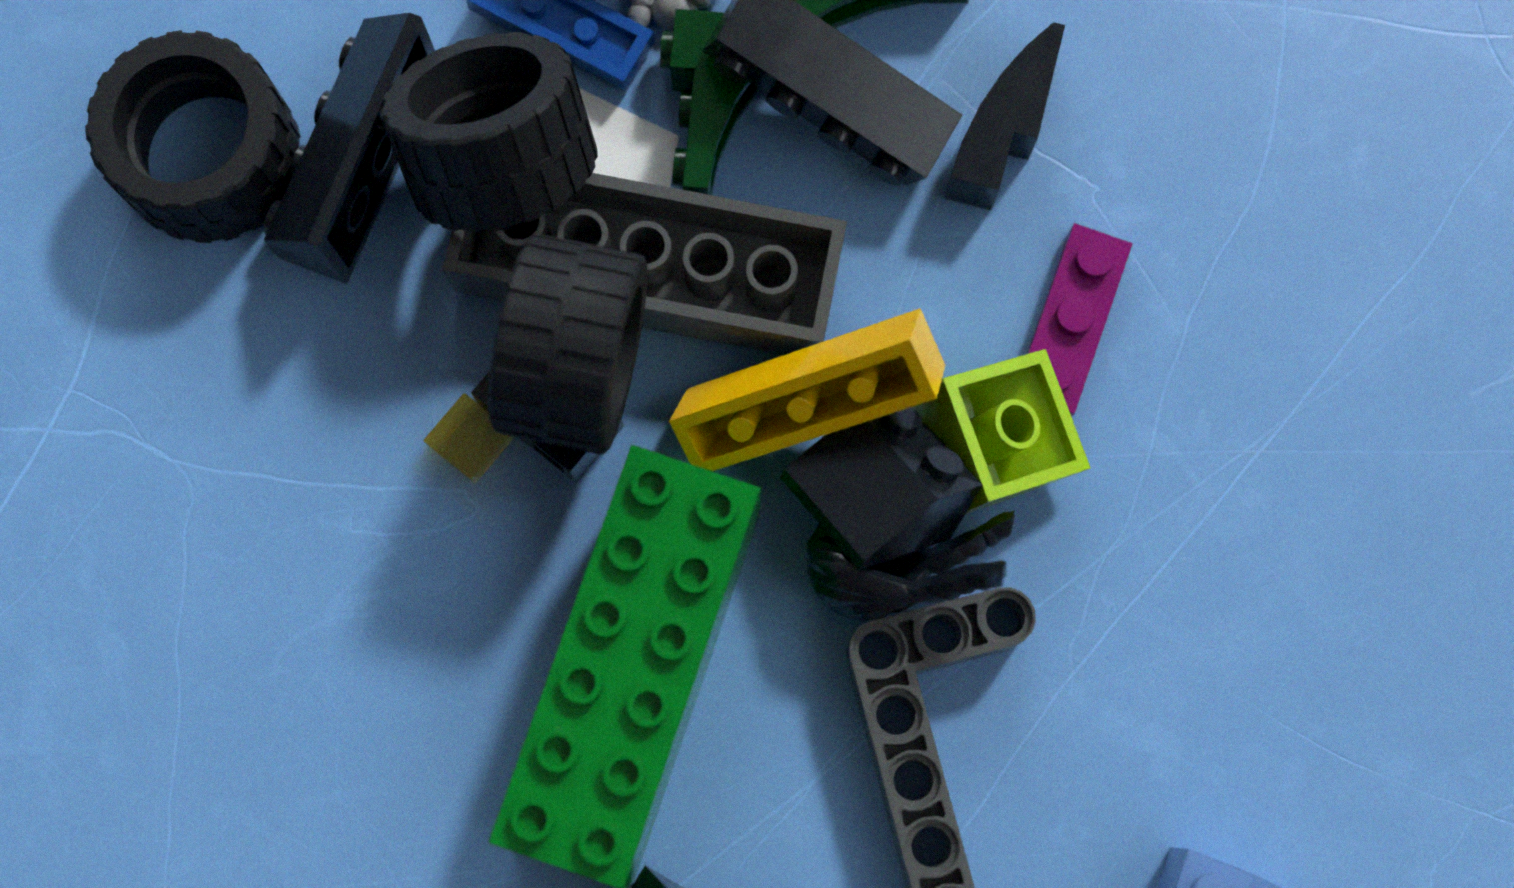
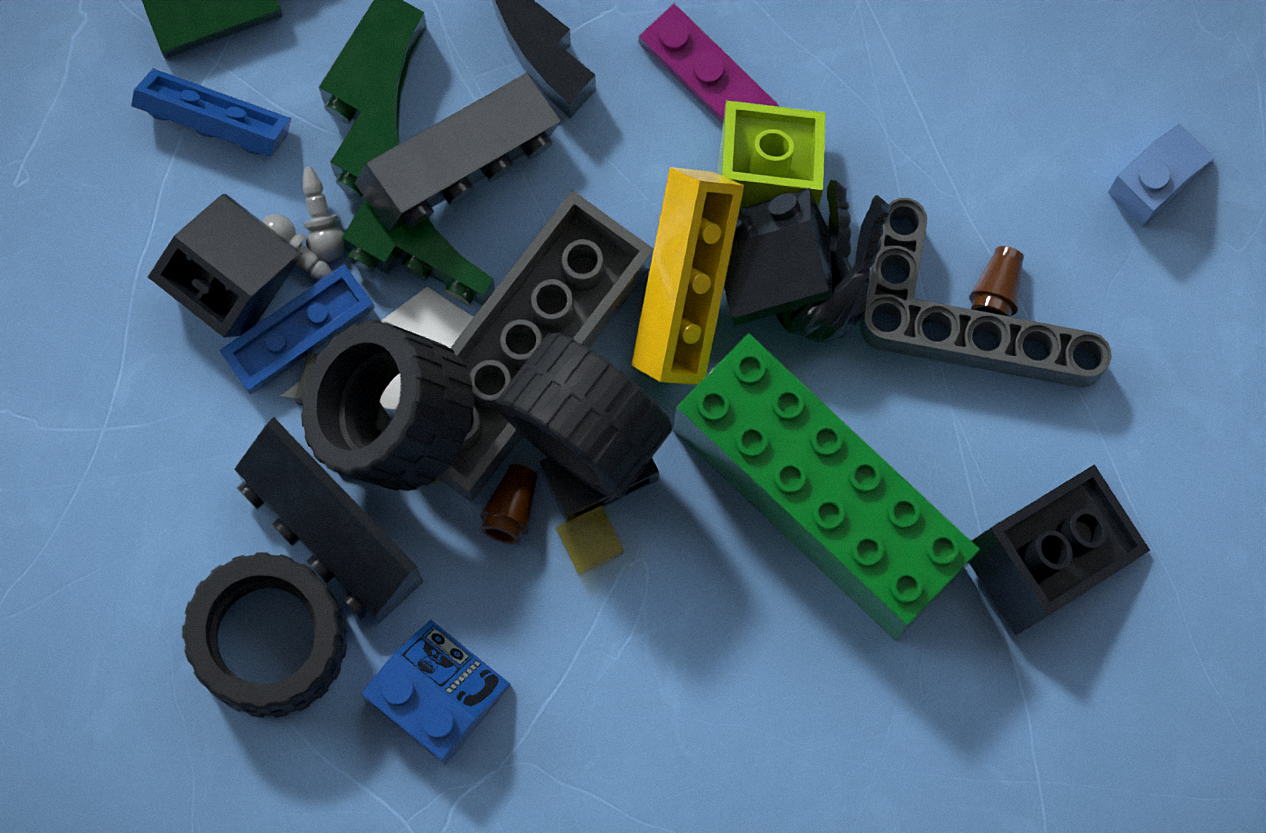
camera: 65 degrees left, 0 degrees up
none -> blue slope [361,619,511,765]
none -> reddish brown cone [480,464,538,544]
none -> reddish brown cone [969,246,1024,317]

